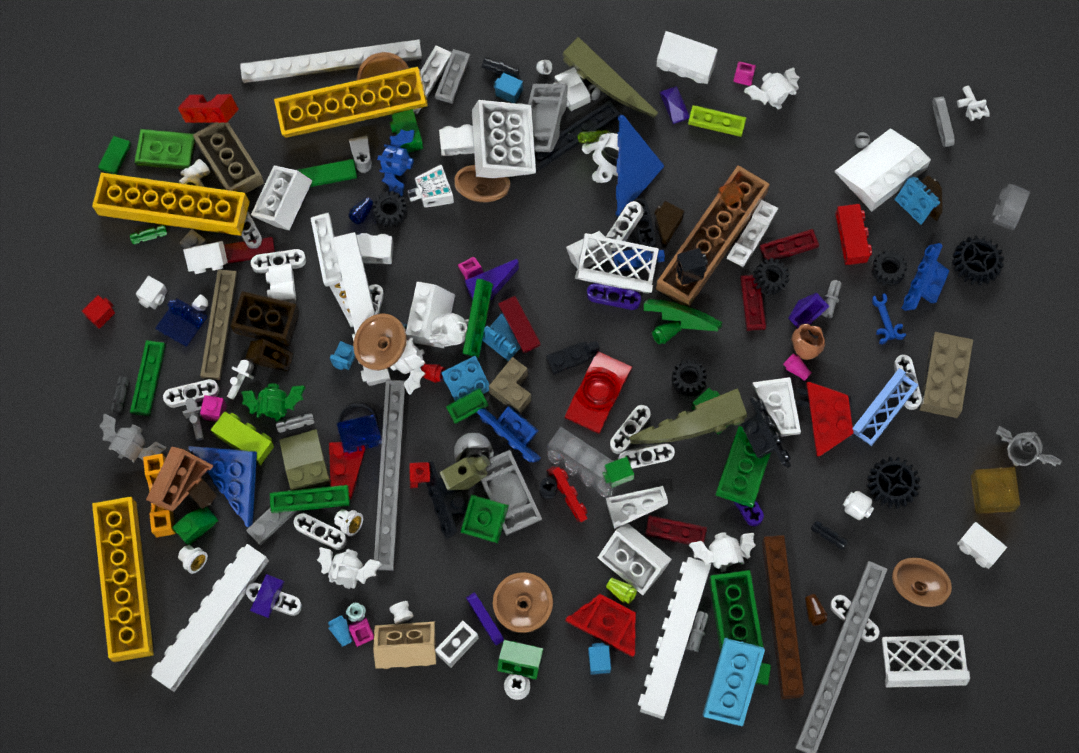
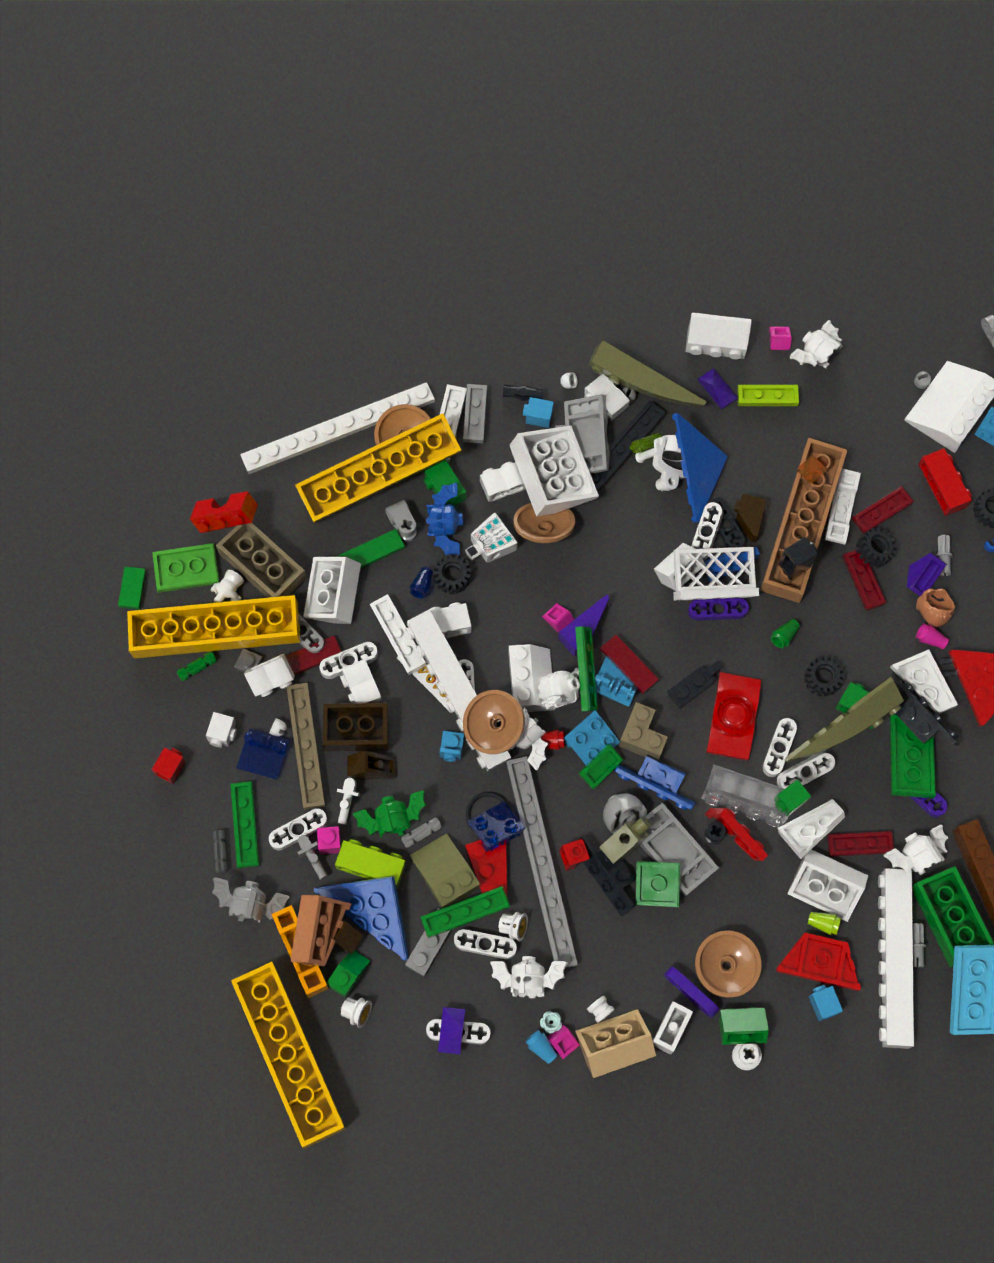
camera: 20 degrees left, 0 degrees up
white brick [151,544,269,692] -> none
green slope [644,298,722,331] -> none

